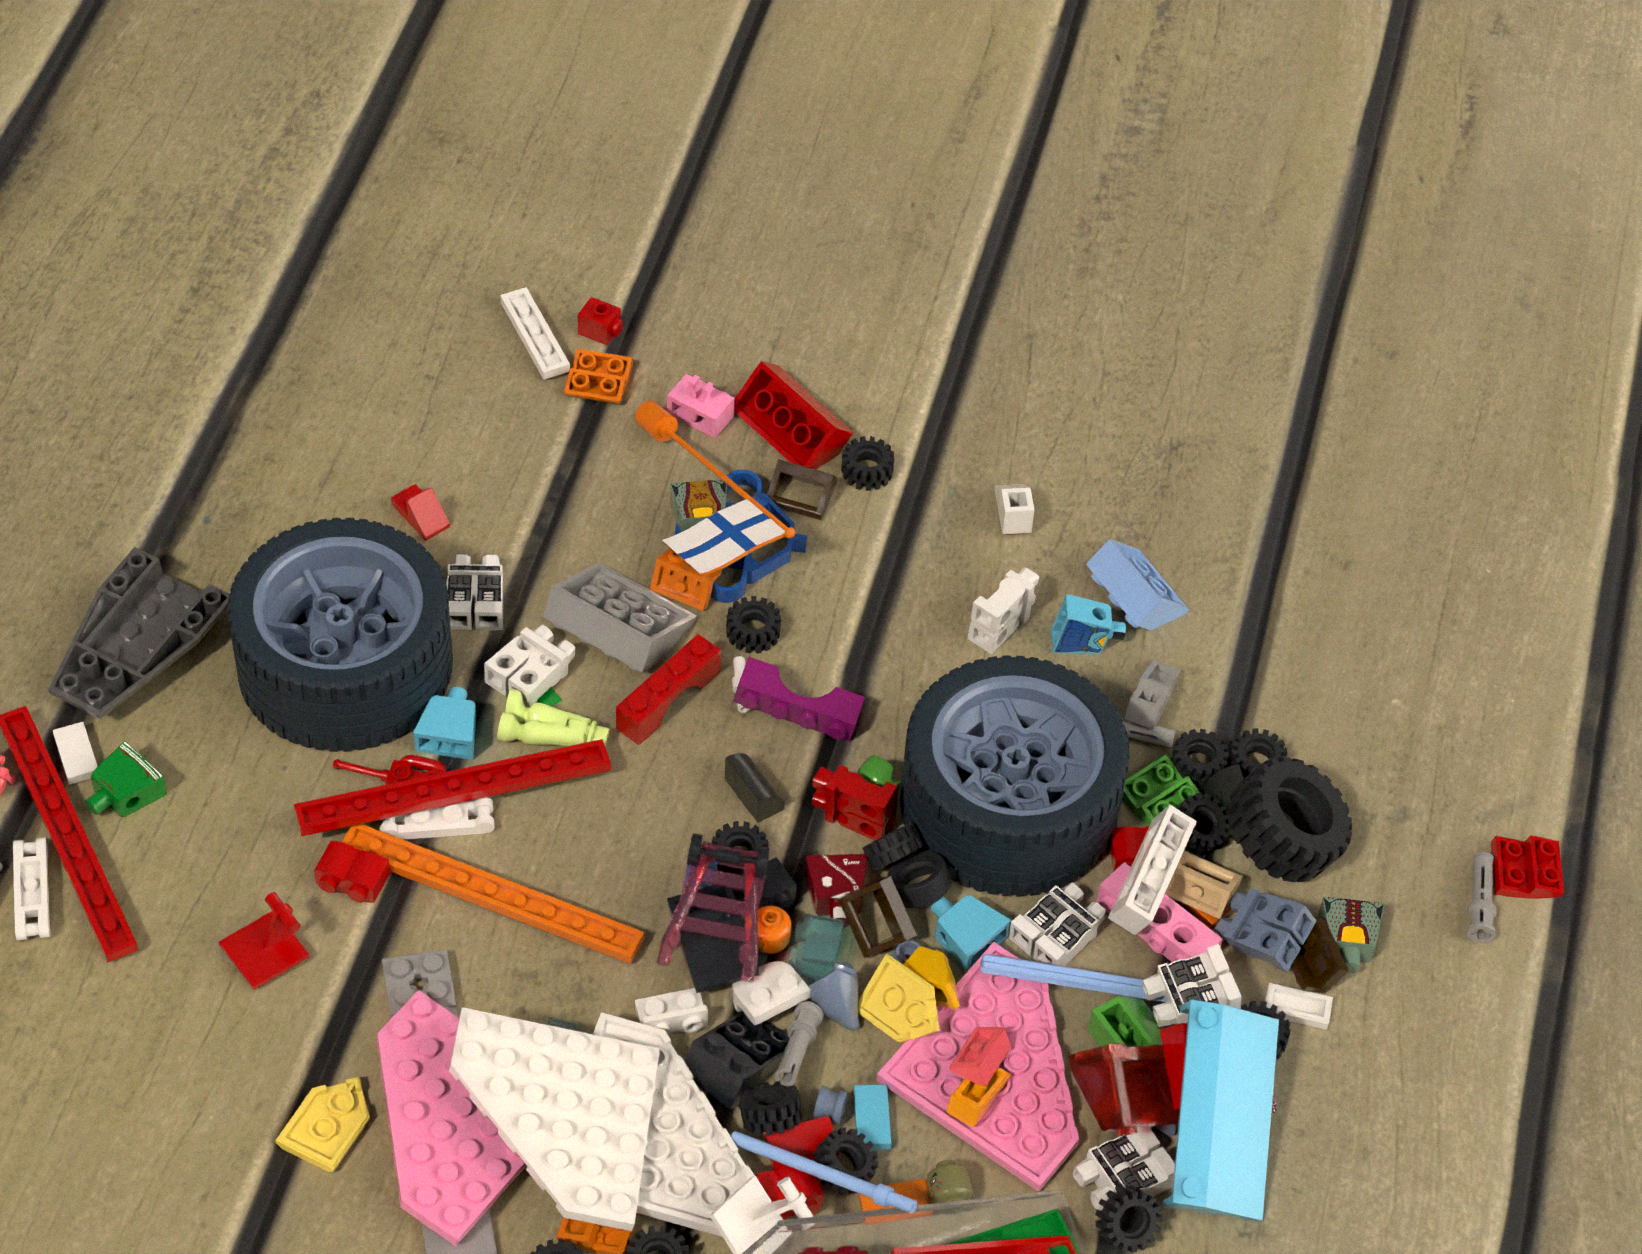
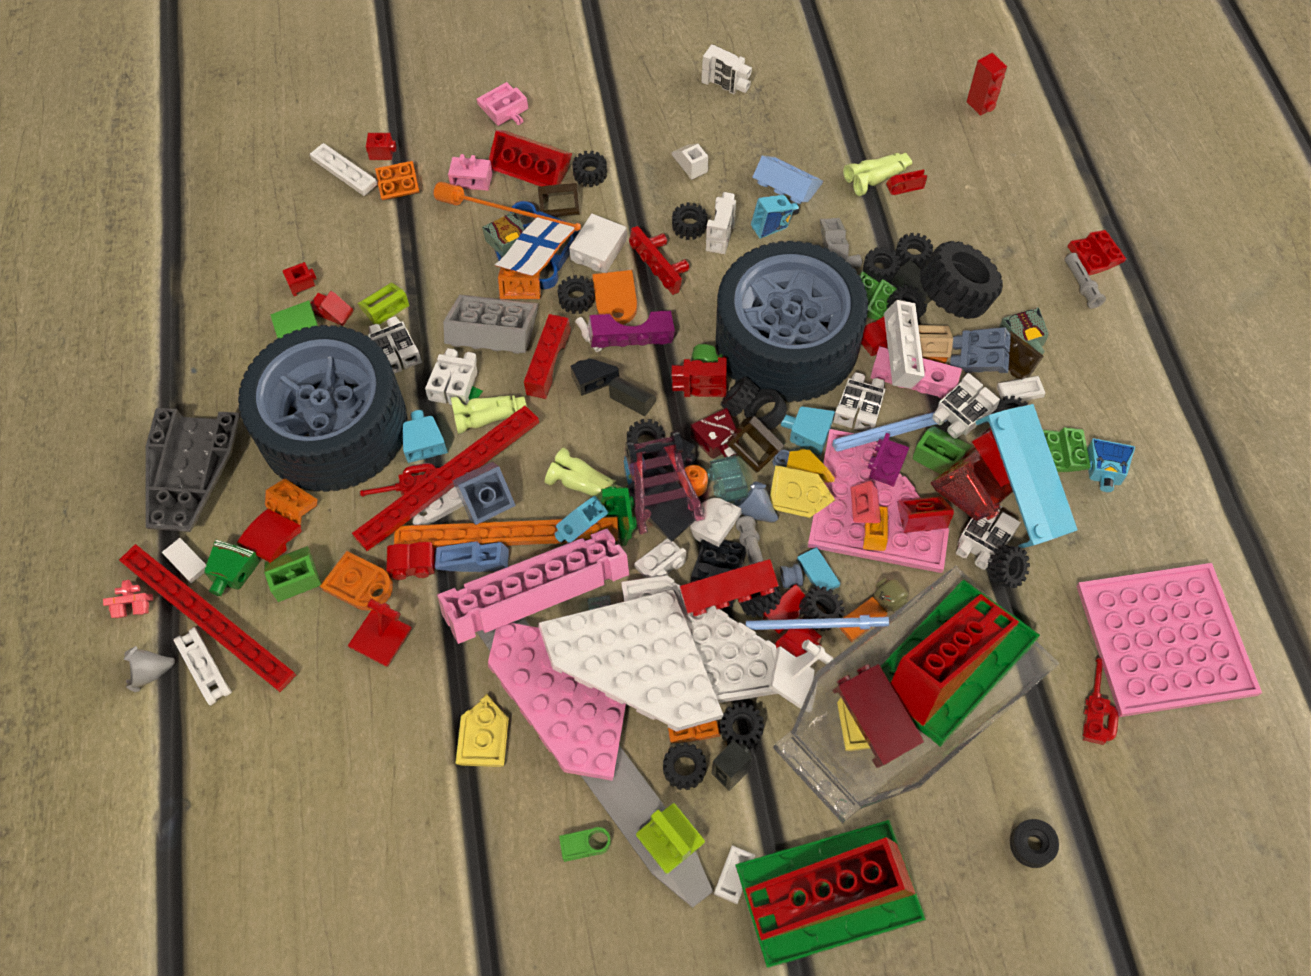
camera: 20 degrees left, 10 degrees up
none -> red slope [237,509,302,563]
none -> bright green slope [264,546,321,602]
none -> orange bracket [265,478,318,525]
none -> bright green slope [270,300,319,338]
none -> red brick [282,262,317,297]
none -> orange tile [320,551,393,611]
none -> lime tile [358,282,410,325]
none -> medium blue slope [435,541,509,572]
none -> bright pink brick [437,529,629,644]
none -> sand blue brick [452,462,516,525]
none -> bright pink plate [477,82,528,126]
none -> yellowish green piece [545,448,623,498]
none -> medium azure torso [555,495,609,543]
none -> white brick [569,214,627,273]
none -> black slope [570,358,619,396]
none -> orange tile [592,270,637,325]
none -> green bracket [598,486,636,546]
none -> red plate [629,226,689,295]
none -> black tyre [672,202,707,240]
none -> red brick [680,559,779,616]
none -> white hips [701,45,752,94]
none -> yellowish green piece [843,153,912,196]
none -> magenta bracket [868,433,910,487]
none -> red piece [886,169,927,195]
none -> red slope [897,496,954,533]
none -> red brick [966,52,1007,116]
none -> bright green slope [1043,427,1091,472]
none -> torso [1087,438,1135,492]

